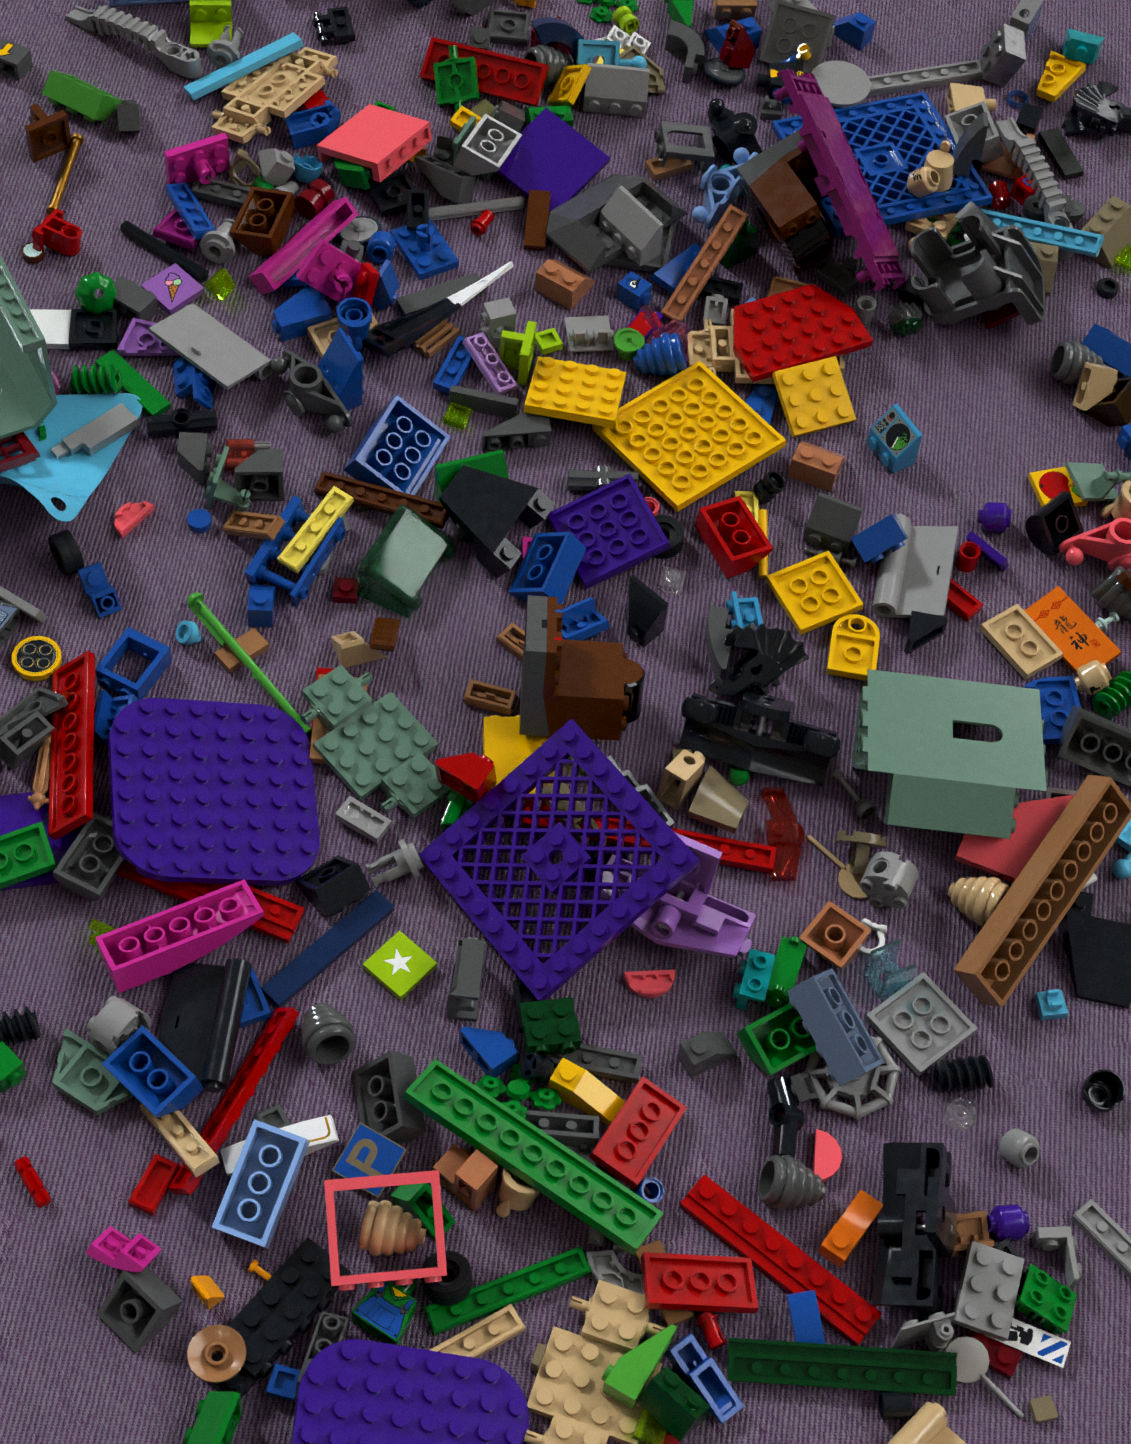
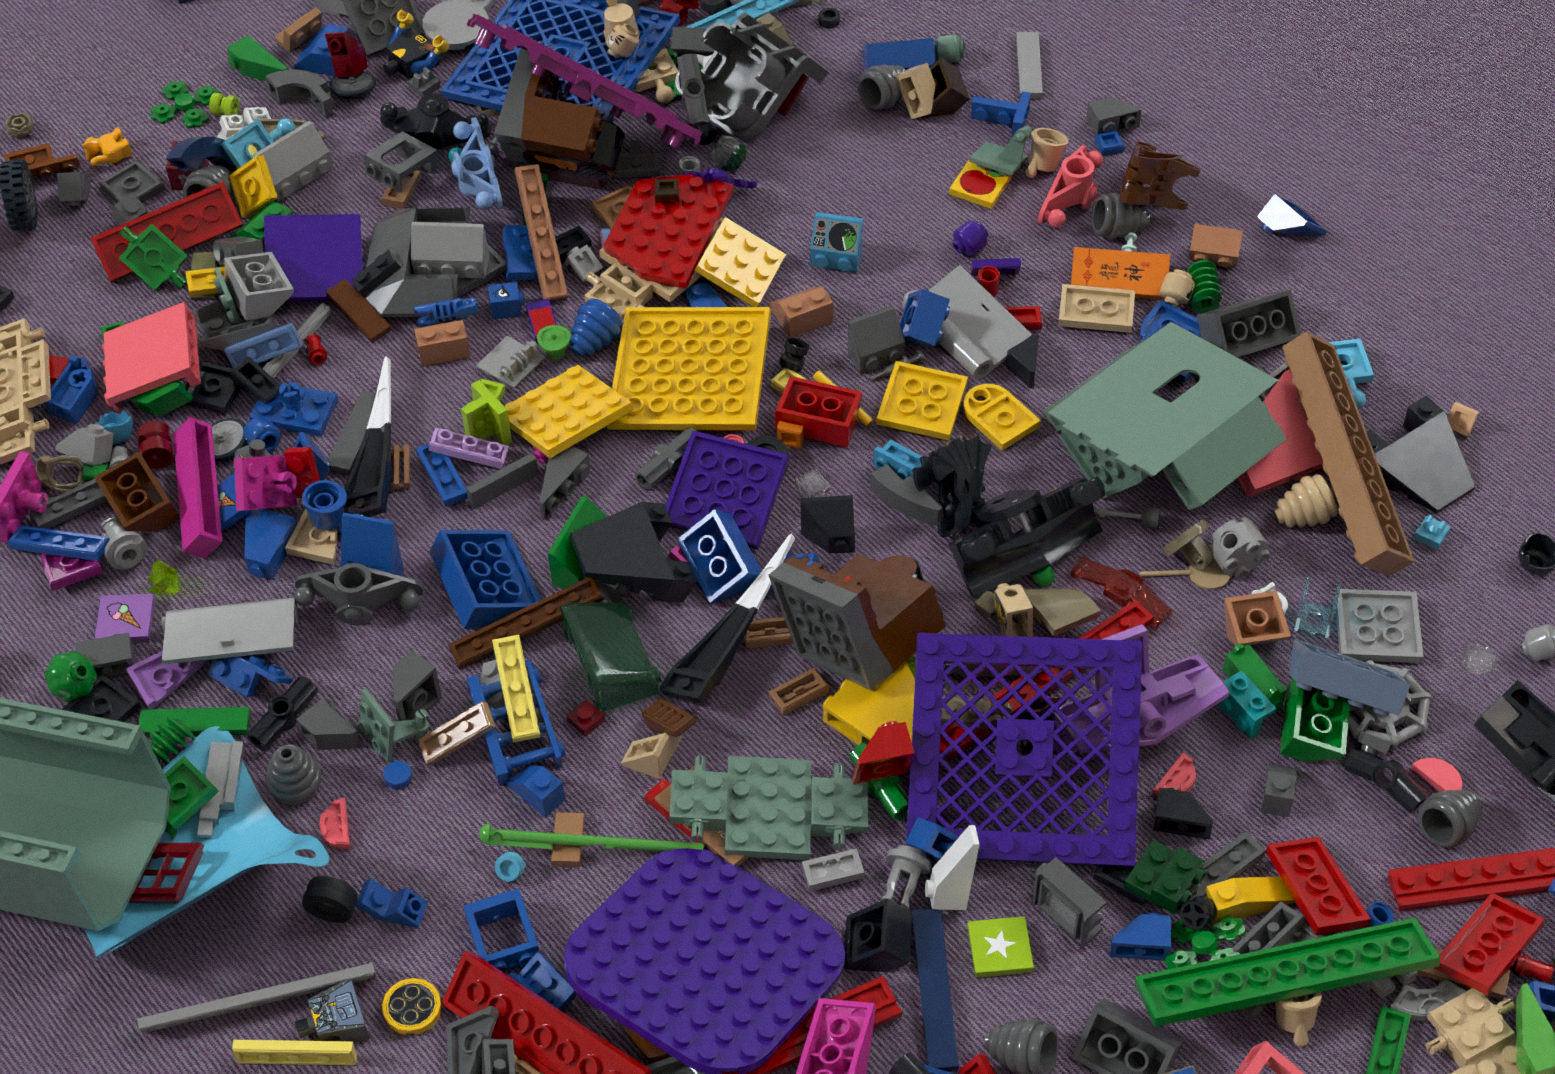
camera: 40 degrees left, 5 degrees down
black axle [120,221,209,282] -> none
clear red piece [226,439,271,471] -> none
nougat brick [432,1144,498,1211] -> none
clear neon green tile [443,402,473,430] -> none
light grey brick [479,297,517,348] -> none
clear pink bracket [641,305,690,340] -> none
orange slope [818,1189,883,1268] -> none
black piece [933,1055,993,1094] -> none
black brick [1025,491,1084,556] -> none
none -> green plate [164,756,219,830]
none -> medium blue tile [224,323,303,369]
none -> dark grey piece [266,744,321,806]
none -> black plate [352,250,401,297]
none -> blue hinge [413,298,478,327]
none -> dark brown tile [655,179,679,203]
none -> black plate [659,533,795,704]
none -> dark grey piece [677,53,709,127]
none -> dark purple animal [683,169,757,188]
none -> orange tile [777,421,804,449]
none -> blue slope [905,817,959,860]
none -> white slope [925,825,979,910]
none -> black slope [1153,787,1213,840]

